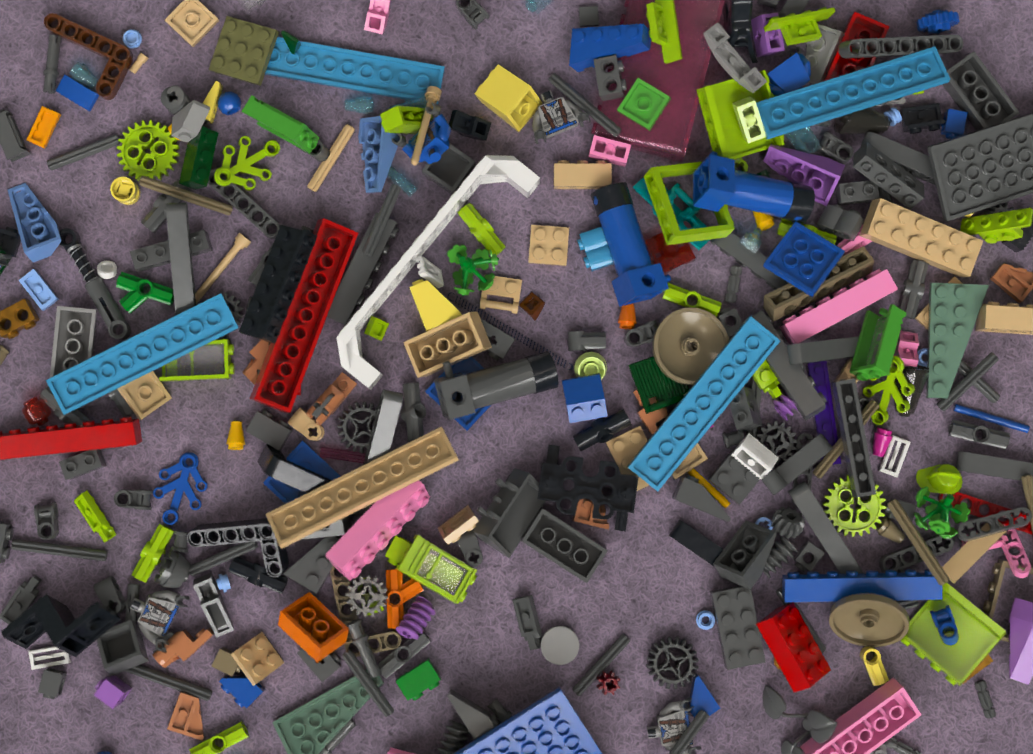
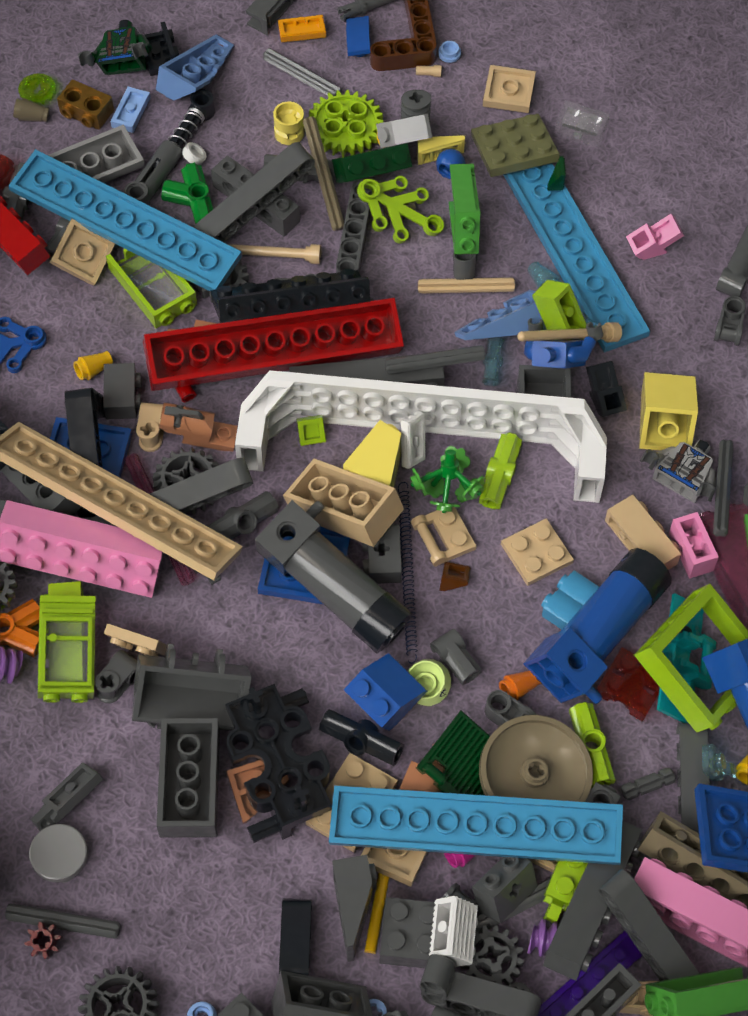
camera: 60 degrees right, 25 degrees down
clear light blue cone [69,62,99,89] -> none

